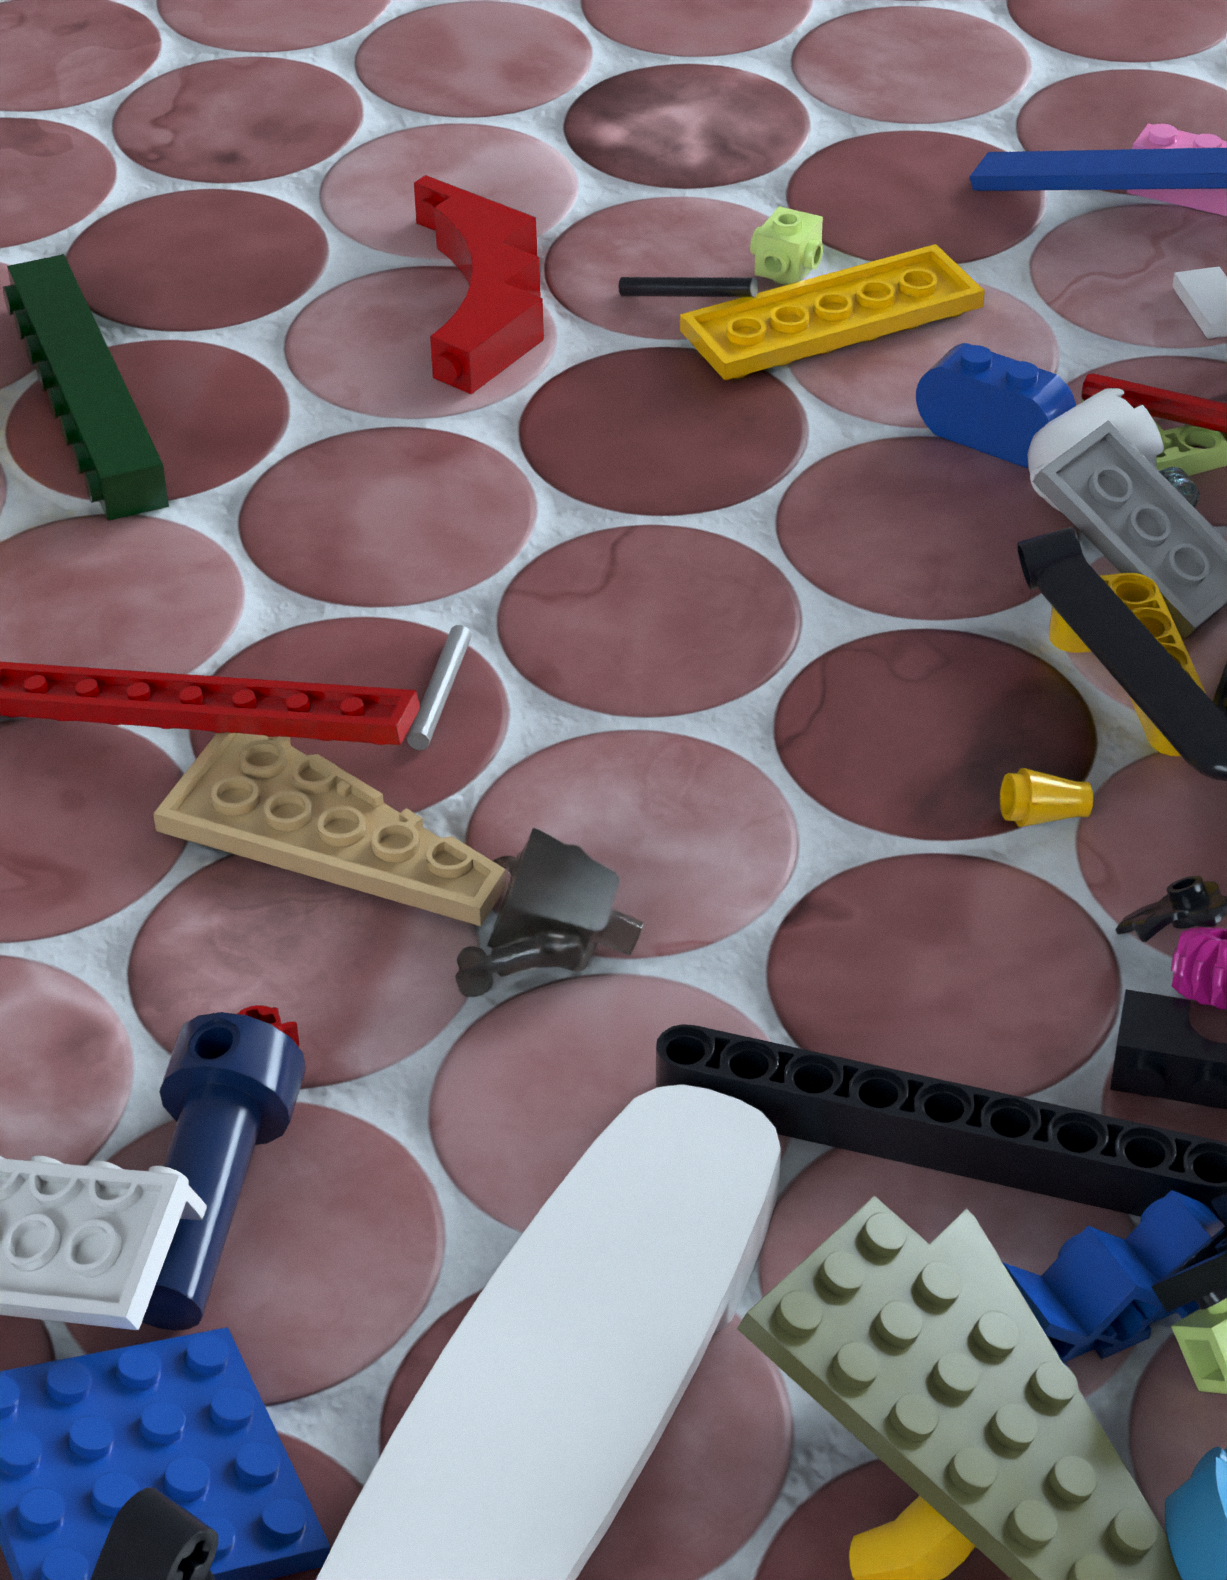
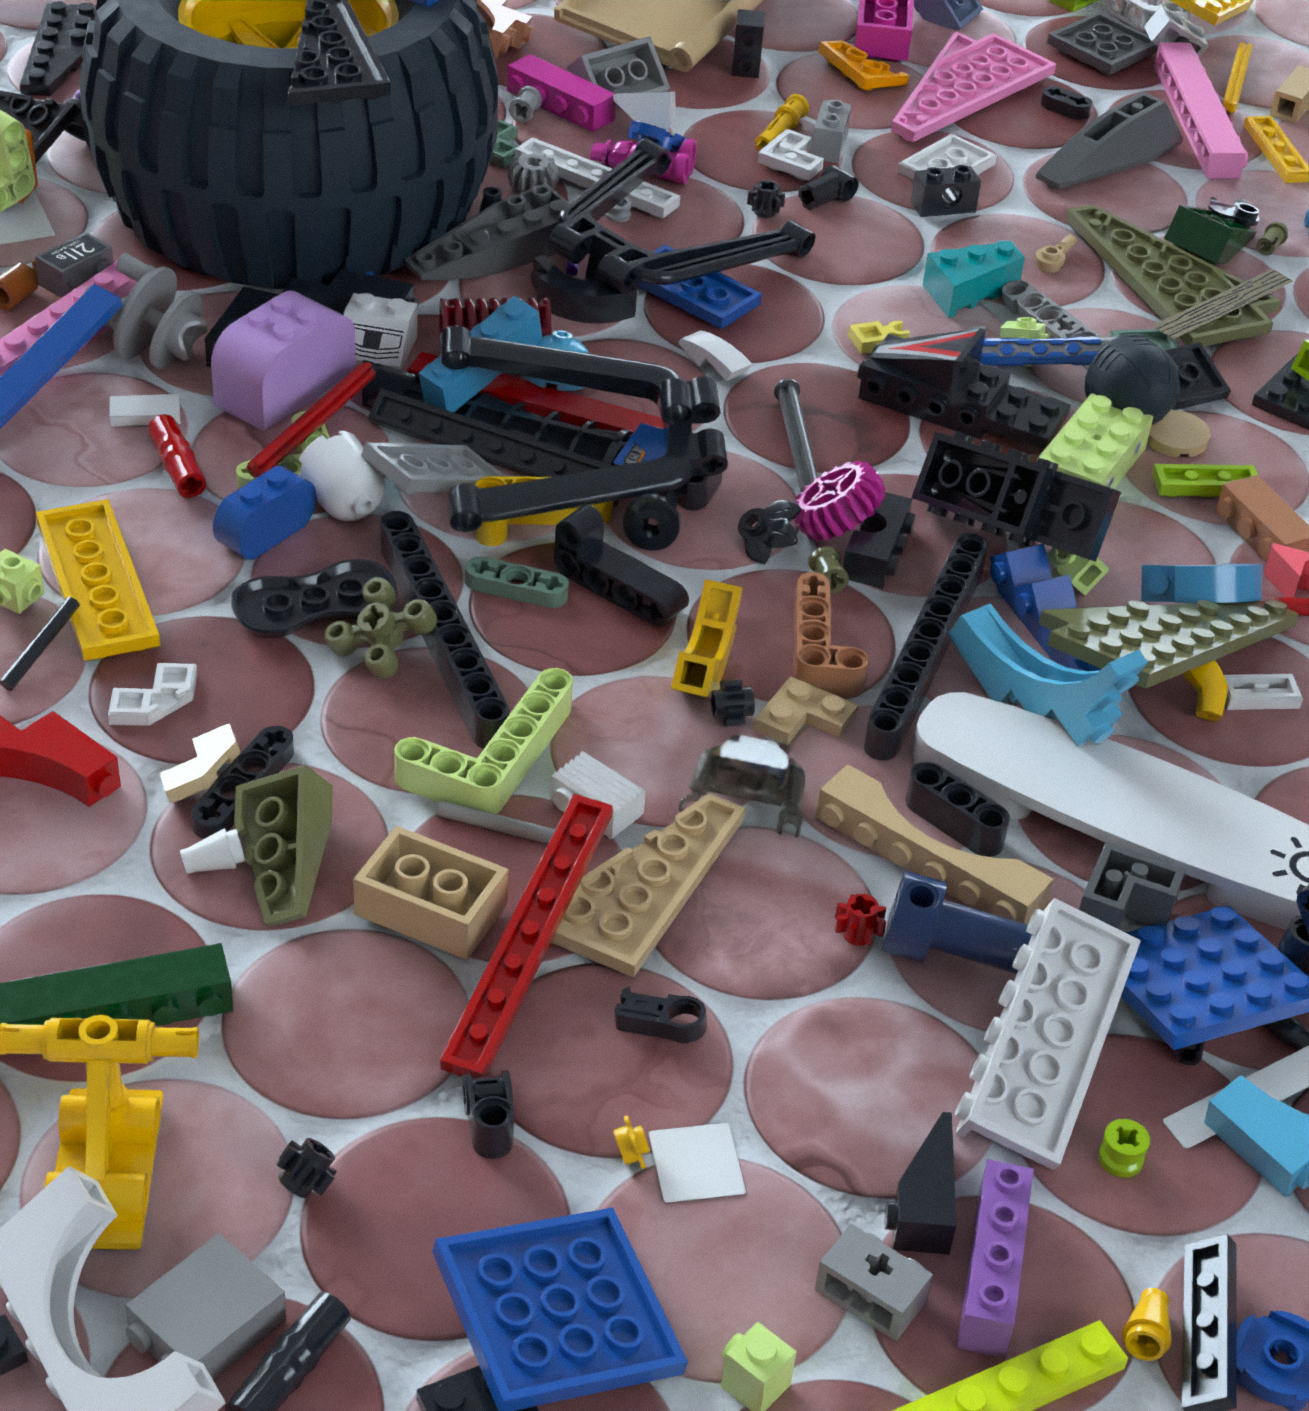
camera: 90 degrees left, 0 degrees up
yellow cone [1000,768,1093,827] -> none
none -> white tile [108,663,197,726]
none -> red axle [148,414,206,498]
none -> tile [160,723,241,803]
none -> white cone [180,828,246,874]
none -> black beam [191,726,294,839]
none -> black plate [231,559,398,638]
none -> olive wedge [234,765,333,927]
none -> olive gear [324,577,437,679]
none -> tan brick [353,825,509,960]
none -> black beam [380,511,509,749]
none -> yellowish green beam [394,668,573,814]
none -> sand green beam [465,557,569,608]
none -> white brick [551,751,646,840]
none -> black beam [554,504,689,627]
none -> black piece [614,987,707,1043]
none -> black piece [623,490,681,551]
none -> yellow arch [671,579,743,698]
none -> black gear [710,679,755,727]
none -> tan plate [753,676,858,745]
none -> nougat beam [793,572,869,698]
none -> olive bush [808,546,849,594]
none -> tan arch [816,764,1054,925]
none -> black beam [905,761,1010,857]
none -> medium azure arch [948,603,1148,747]
none -> dark grey brick [1079,842,1186,930]

